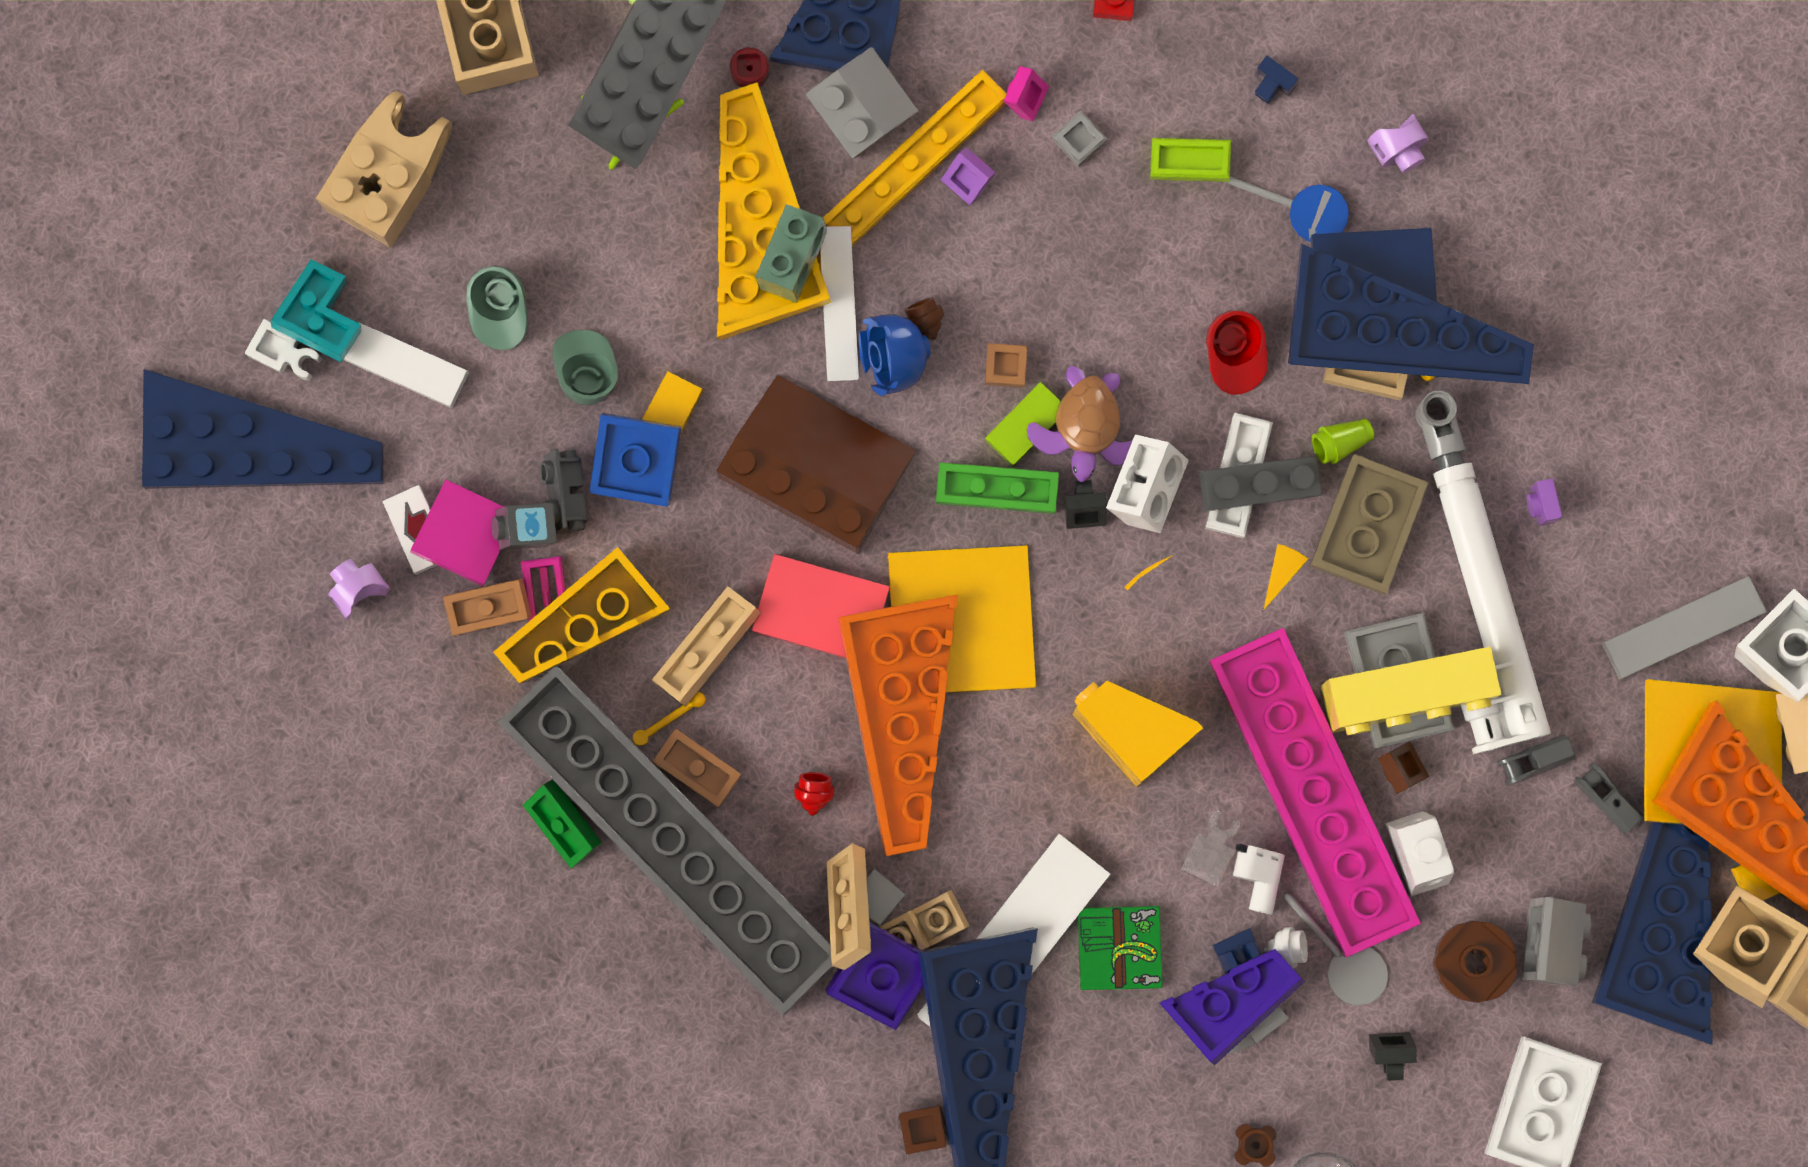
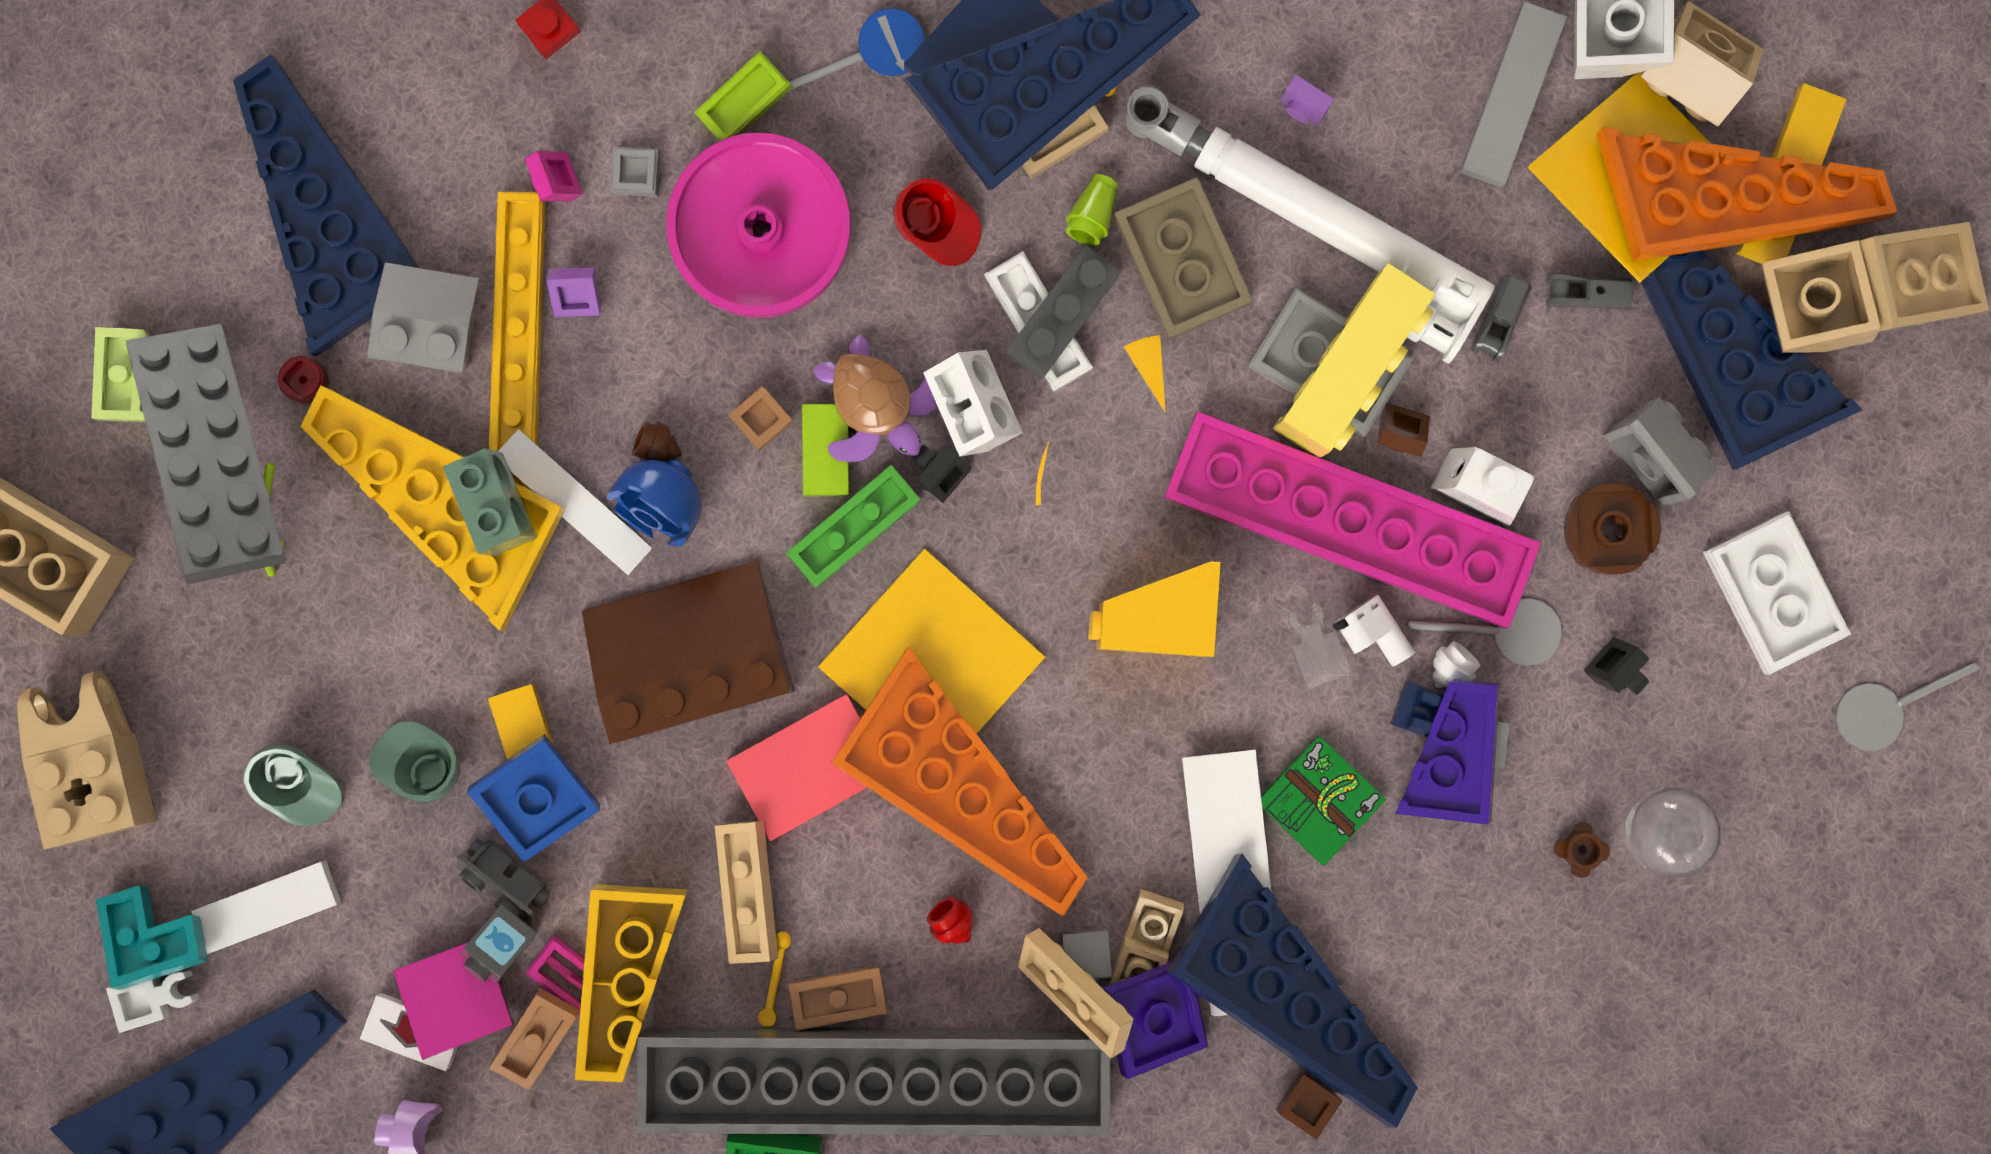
camera: 45 degrees left, 5 degrees up
none -> dark pink dish [666,133,851,318]

